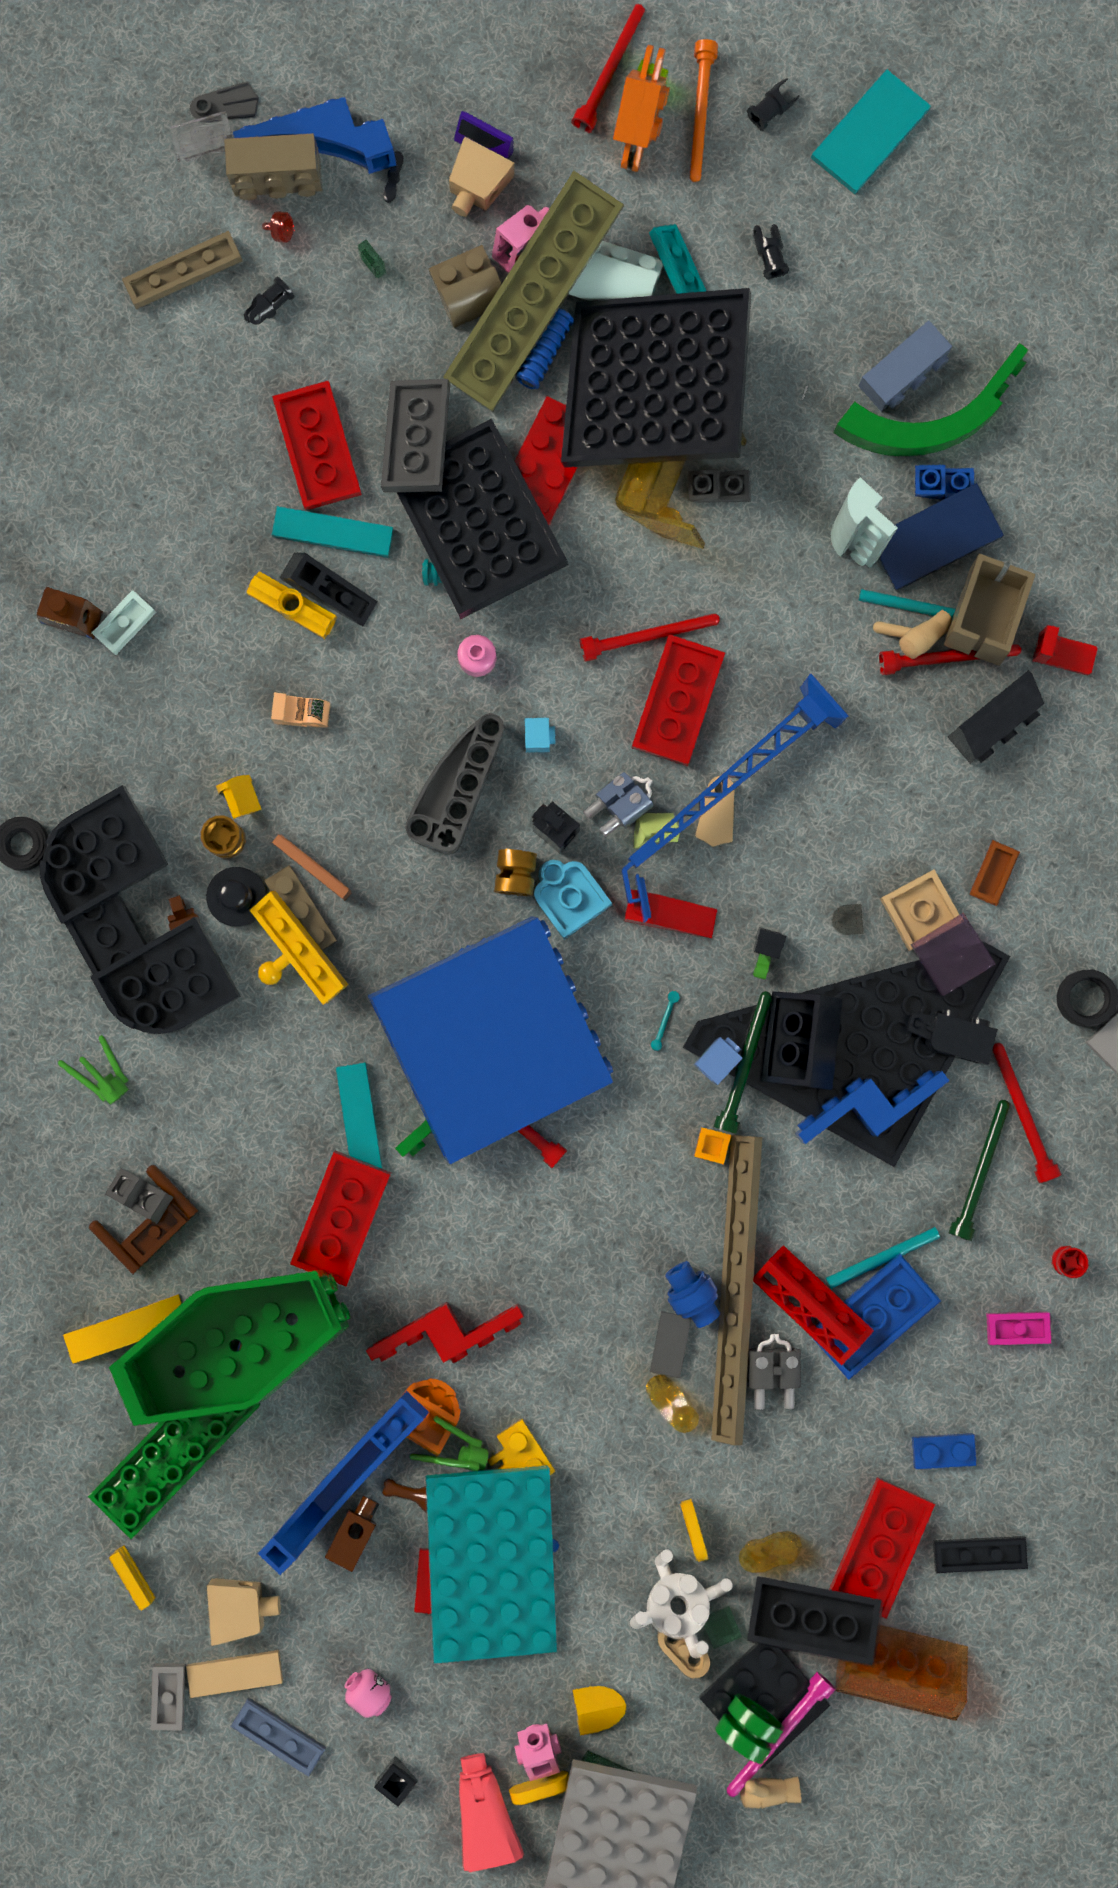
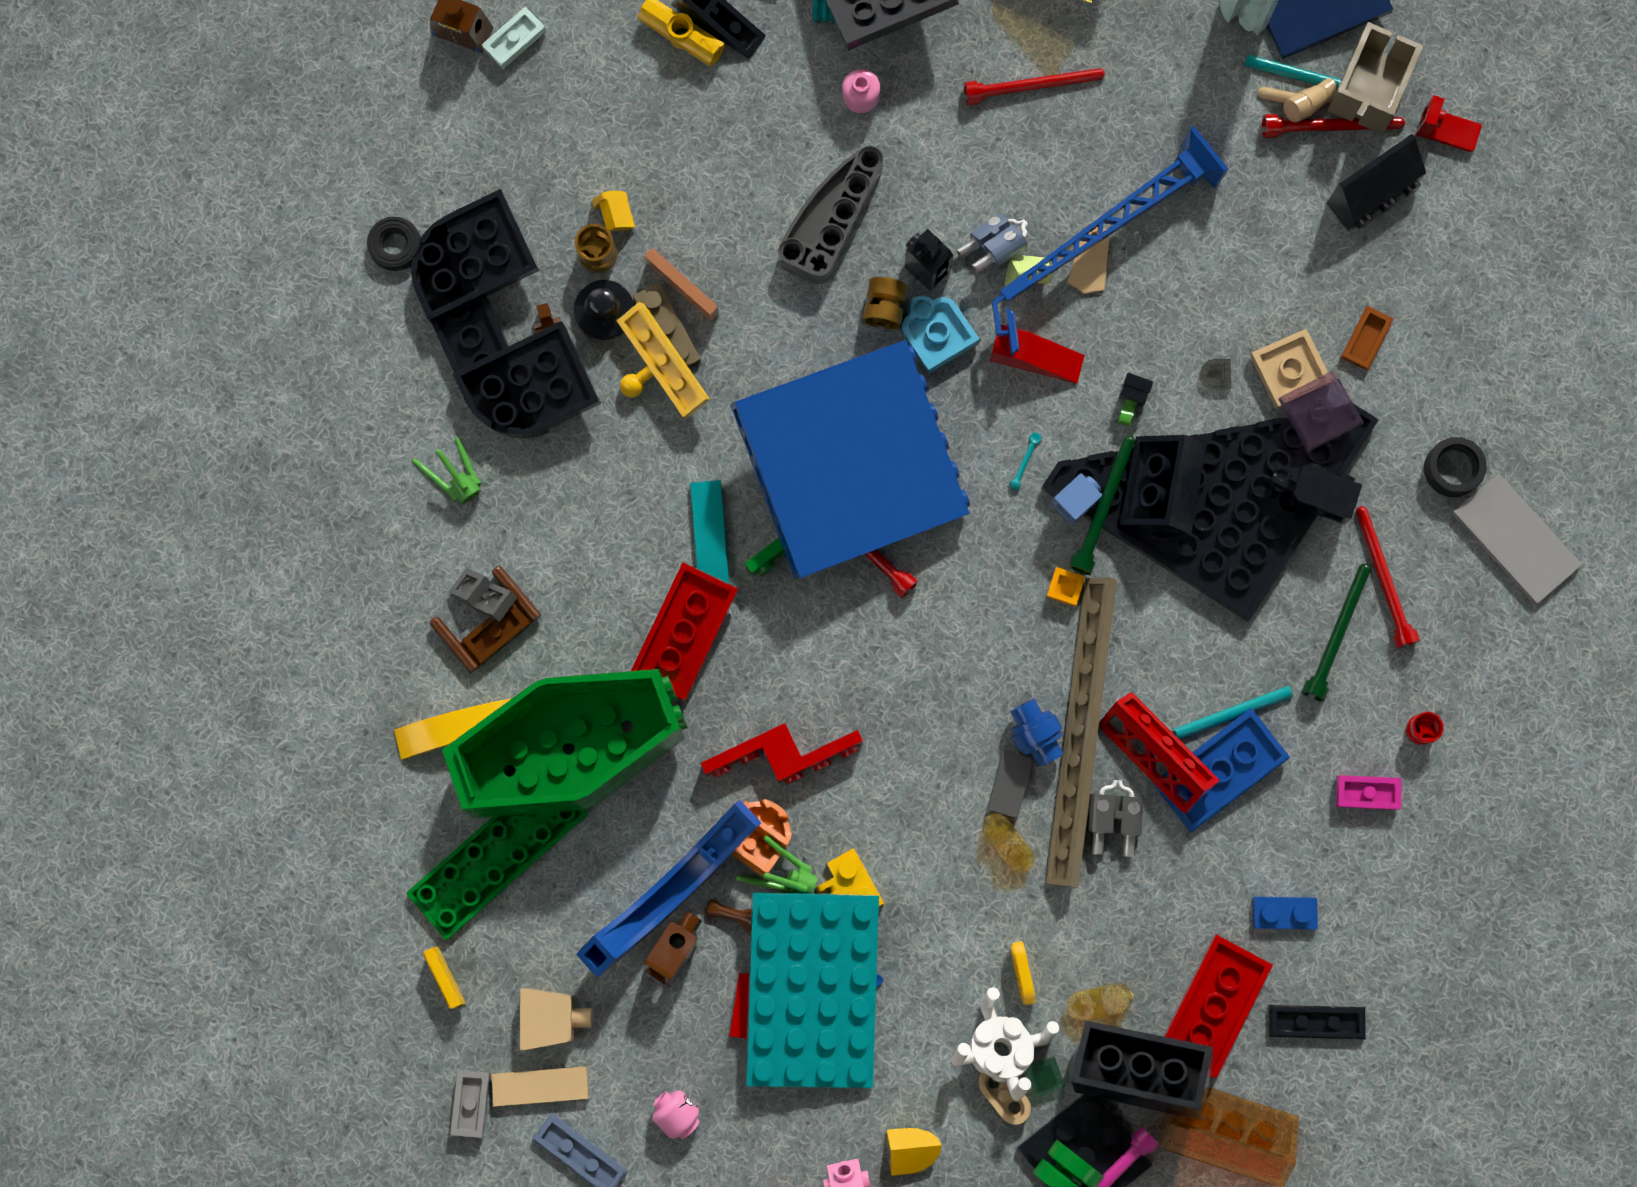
camera: 10 degrees right, 5 degrees down
light nougat leg [271,692,330,728] -> none
medium azure plate [525,718,555,753] -> none
red plate [631,634,725,767] -> none
blue bracket [794,1070,950,1144] -> none

